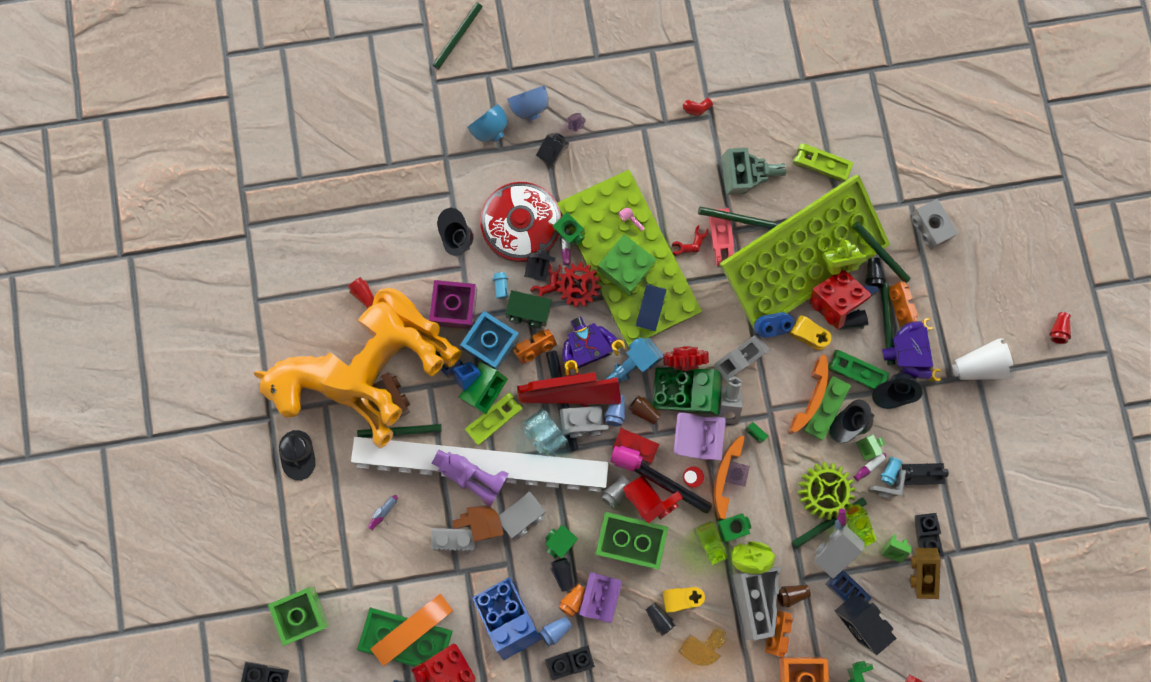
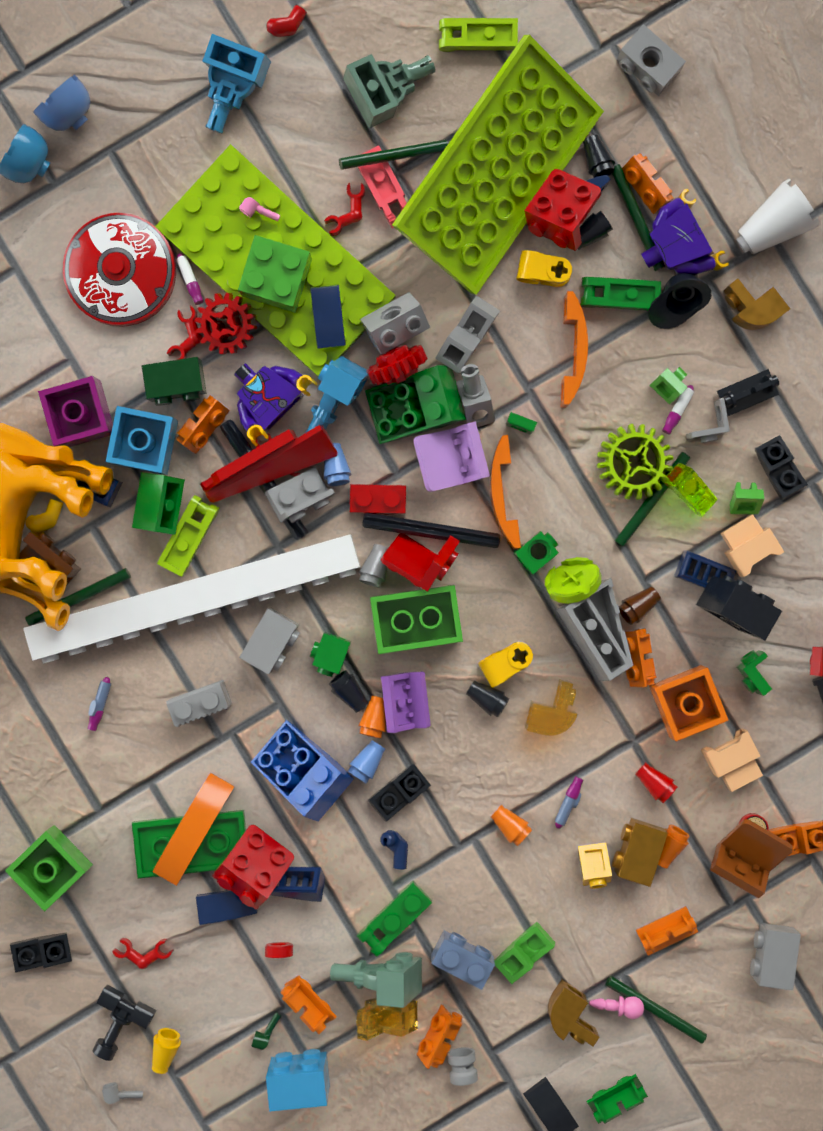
camera: 20 degrees left, 10 degrees up
medium lavender piece [431,450,509,507] -> none
black piece [437,207,474,256] -> none
blue slope [452,361,481,391] -> none
dark orange brick [452,505,504,542] -> none
medium azure pin [492,272,509,299] -> none
clear light blue brick [522,408,568,456] -> none
black bracket [524,250,556,282] -> none
black bracket [536,133,569,166] -> none
green brick [552,212,586,247] -> none
clear purple plate [567,113,586,131] -> none
dark pink brick [610,446,643,472] -> none
reddish brown cone [629,395,661,424] -> none
red tile [682,466,704,488] -> none
clear neon green leg [693,521,728,565] -> none
clear purple plate [725,461,750,487] -> none
blue plate [754,312,795,338] -> none
bright green plate [803,376,851,441] -> none
light grey brick [814,525,865,579] -> none
lime hips [822,240,867,275] -> none
black piece [829,399,875,443] -> none
magenta piece [834,508,847,530] -> none
dark green bar [852,221,911,283] -> none
medium azure pin [881,457,903,485] -> none
pearl gold brick [910,548,941,599] -> none
none -> yellow arm [25,498,63,533]
none -> dark azure brick [202,34,271,134]
none -> light grey brick [360,292,431,355]
none -> light nougat piece [720,514,784,577]
none -> pearl gold brick [723,278,791,330]

